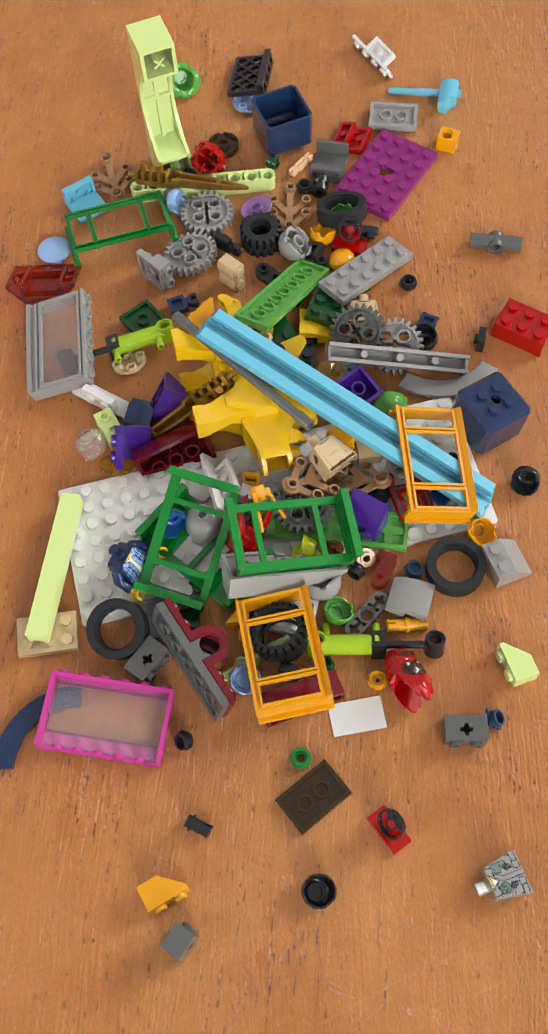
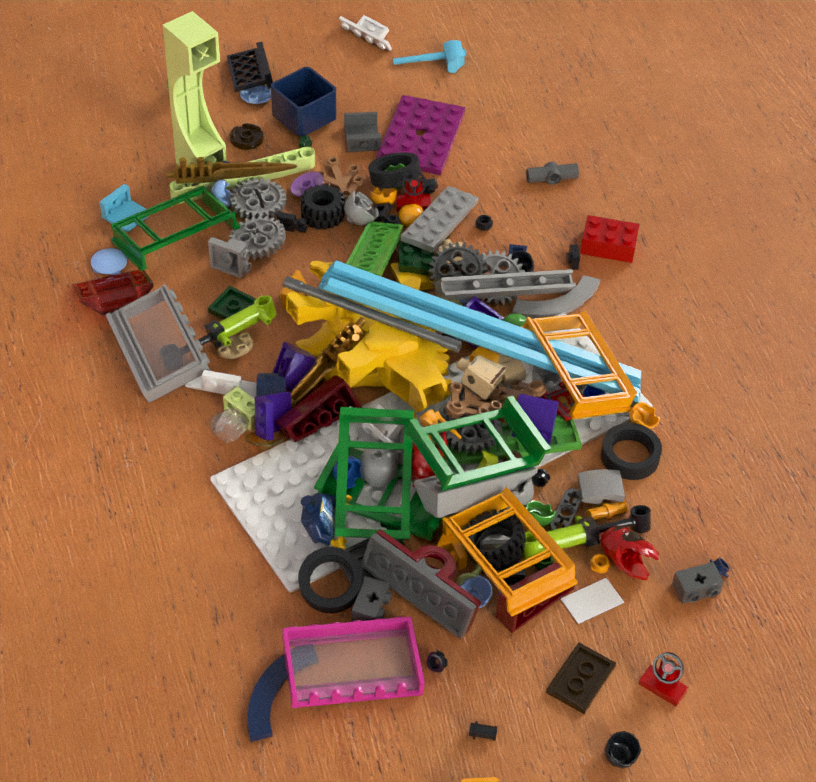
camera: 25 degrees left, 15 degrees down
tan plate [17,610,79,659] -> none
yellowish green tile [25,493,84,644] -> none
medium nougat plant [90,151,135,202] -> none
dark blue plate [167,293,199,316] -> none
red head [190,140,226,174] -> none
tan brick [217,253,246,292] -> none
black plate [255,263,281,285] -> none
light nougat axle [288,152,313,177] -> none
green plate [290,747,311,769] -> none
black plate [296,179,313,194] -> none
black wheel [311,175,330,199] -> none
red slope [332,122,373,155] -> none
tan plate [356,548,376,567] -> none
light grey plate [368,101,418,132] -> none
clear red leg [370,549,398,590] -> none
dark blue plate [405,560,425,579] -> none
light orange brick [434,126,460,154] -> none
dark blue plate [451,372,531,454] -> none
light grey torso [473,849,533,901] -> none
light grey slope [481,538,532,588] -> none
yellowish green slope [495,642,540,687] -> none
black hair [510,465,541,496] -> none

